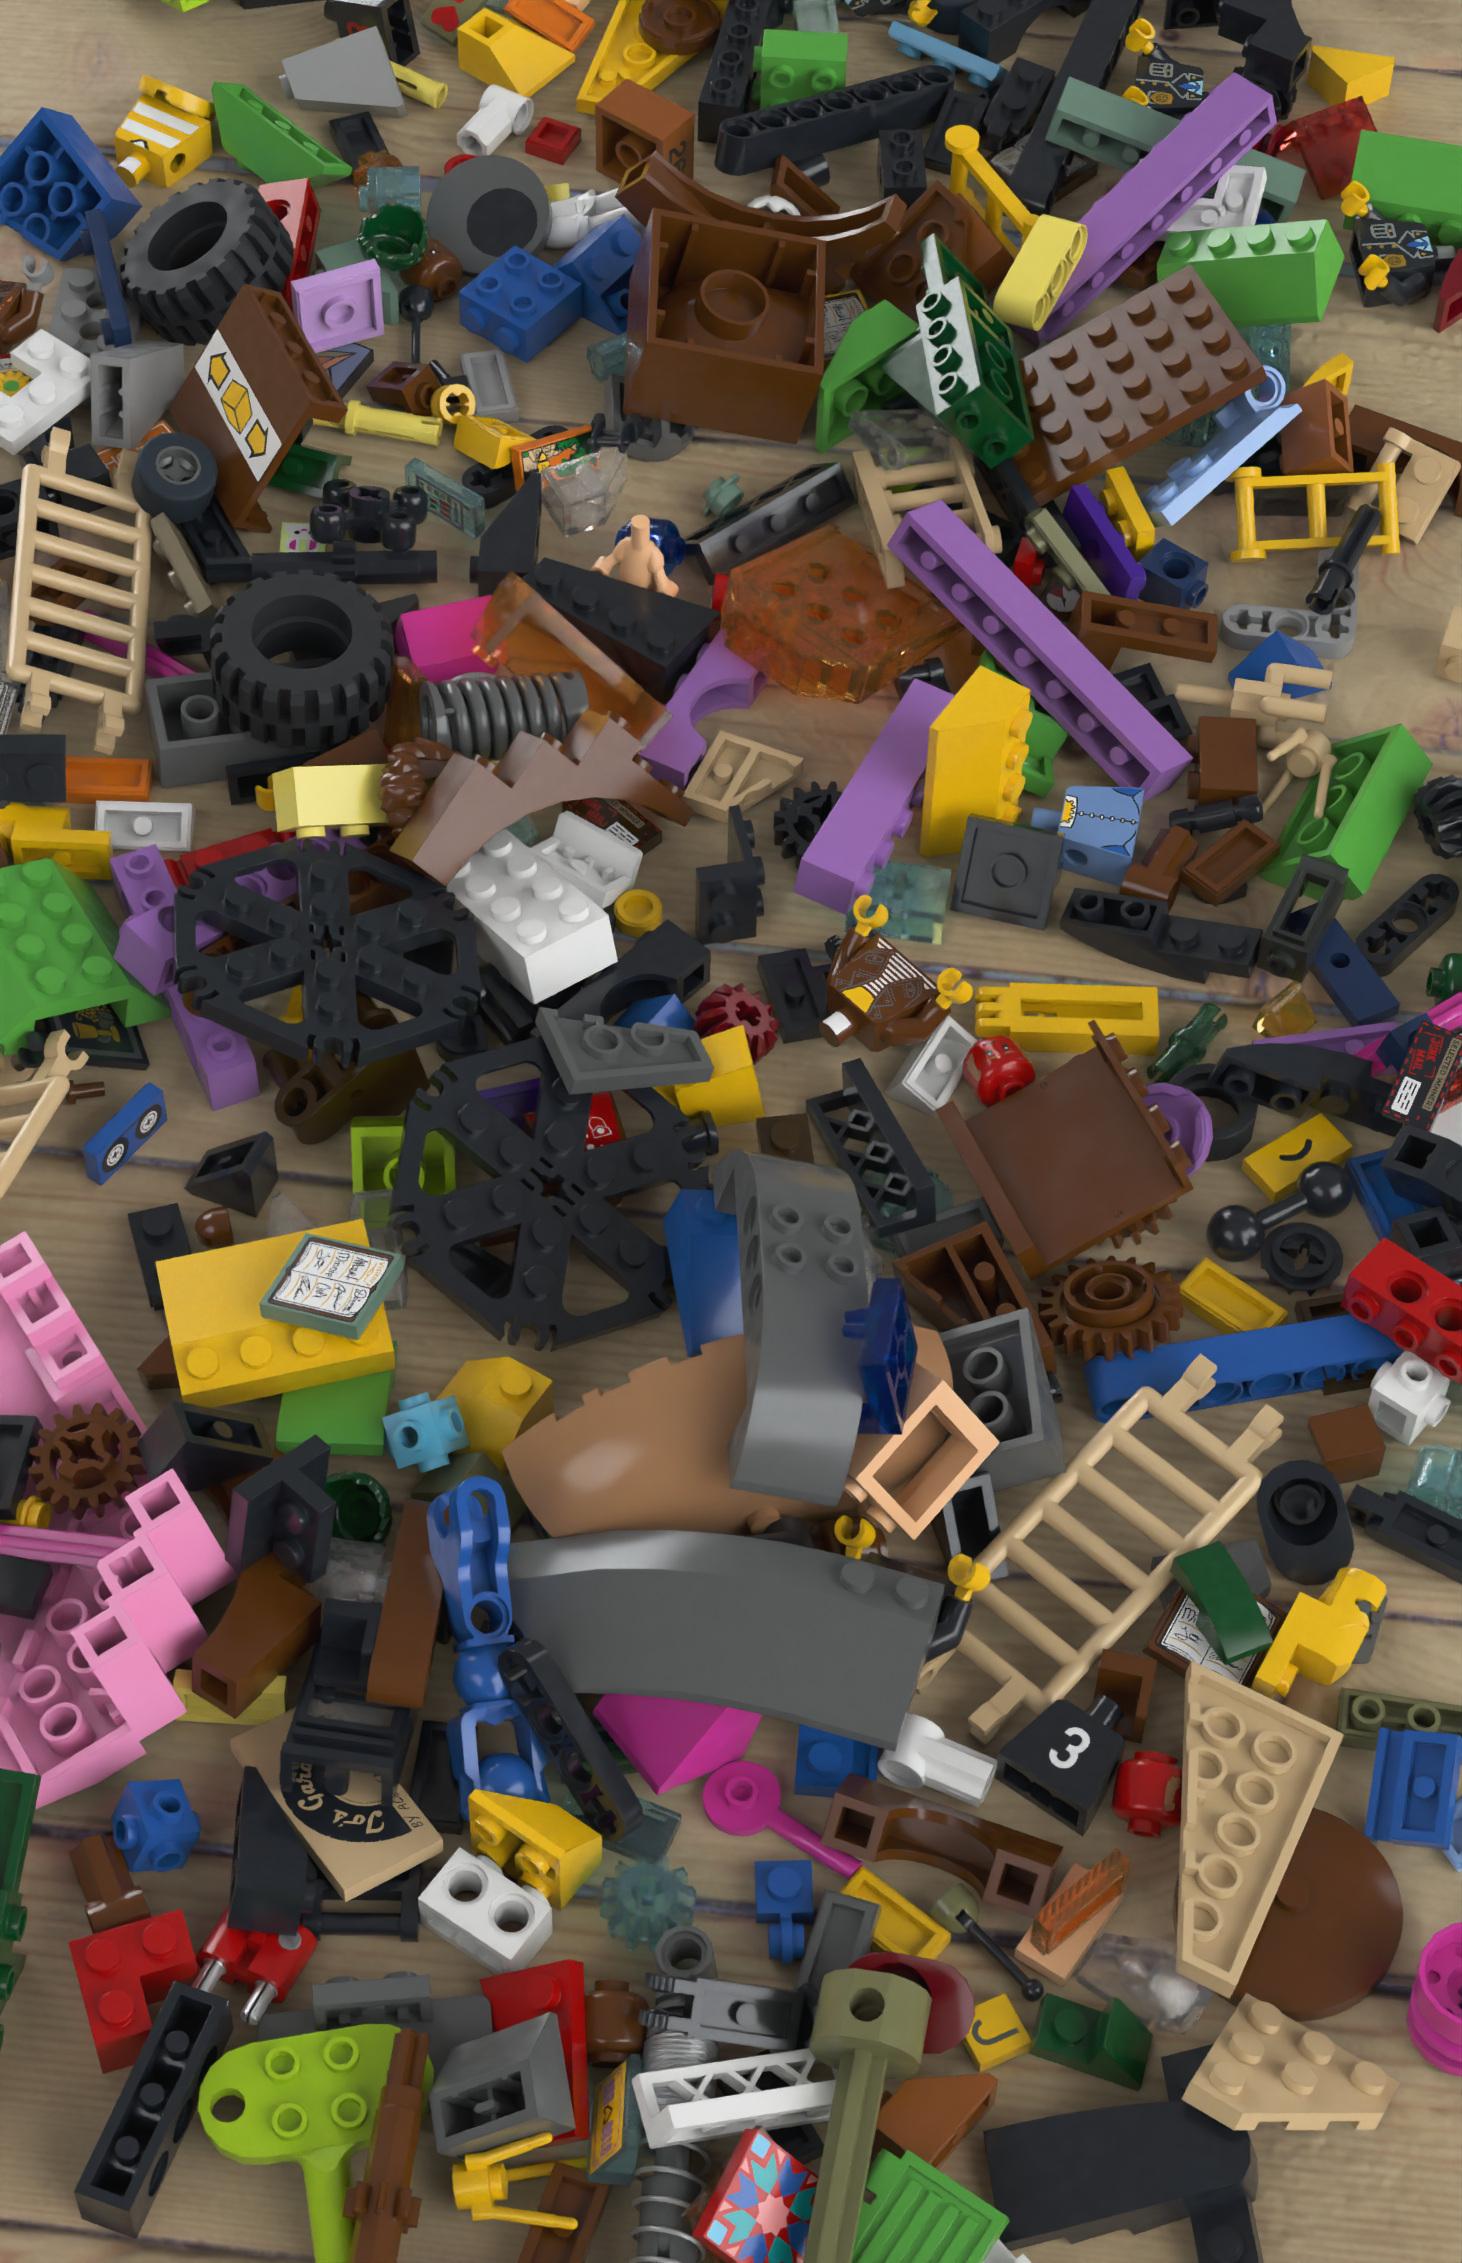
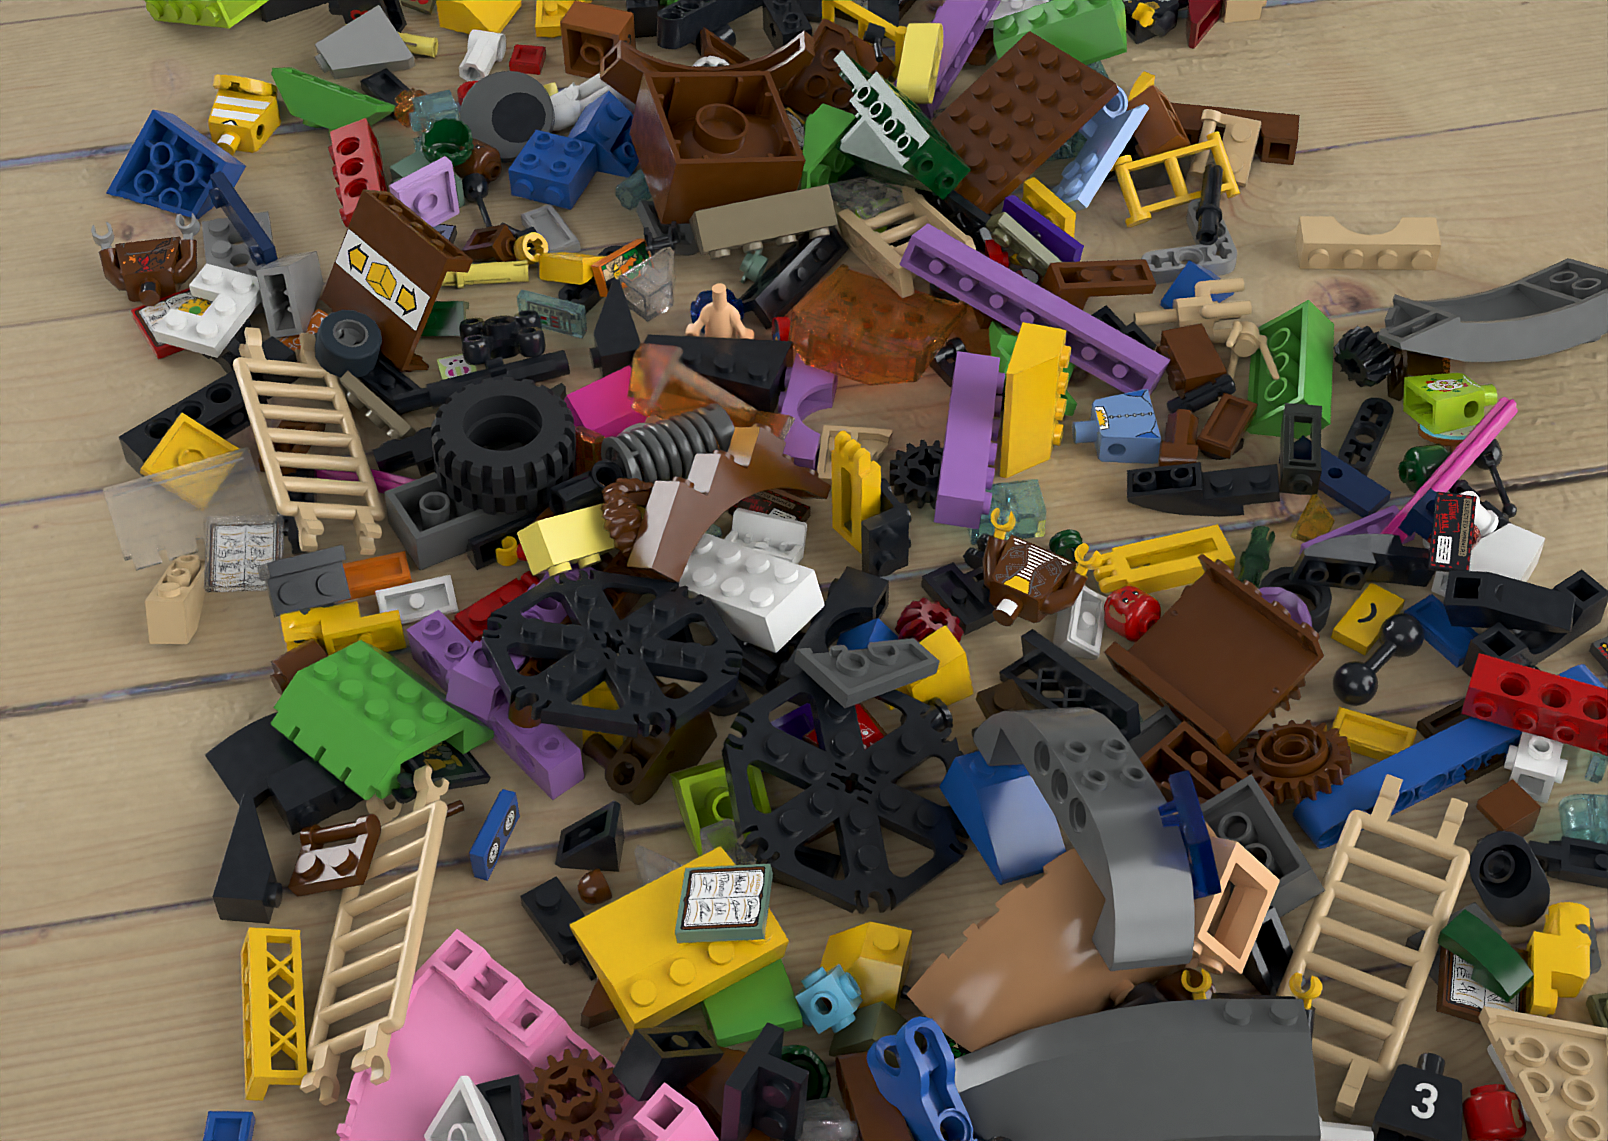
camera: 15 degrees left, 5 degrees down
black tyre [120,178,294,346] -> none
yellow tile [614,889,662,938] -> none
black bracket [950,813,1066,931] -> none
reddish brown panel [1093,1649,1158,1744] -> none
dark blue brick [1138,538,1209,610] -> none
black gear [1260,1222,1343,1297] -> none
none -> black piece [546,460,624,516]
none -> dark tan slope [689,184,838,260]
none -> yellow hinge [831,430,881,554]
none -> black hand [863,22,885,62]
none -> dark green bush [1049,529,1086,563]

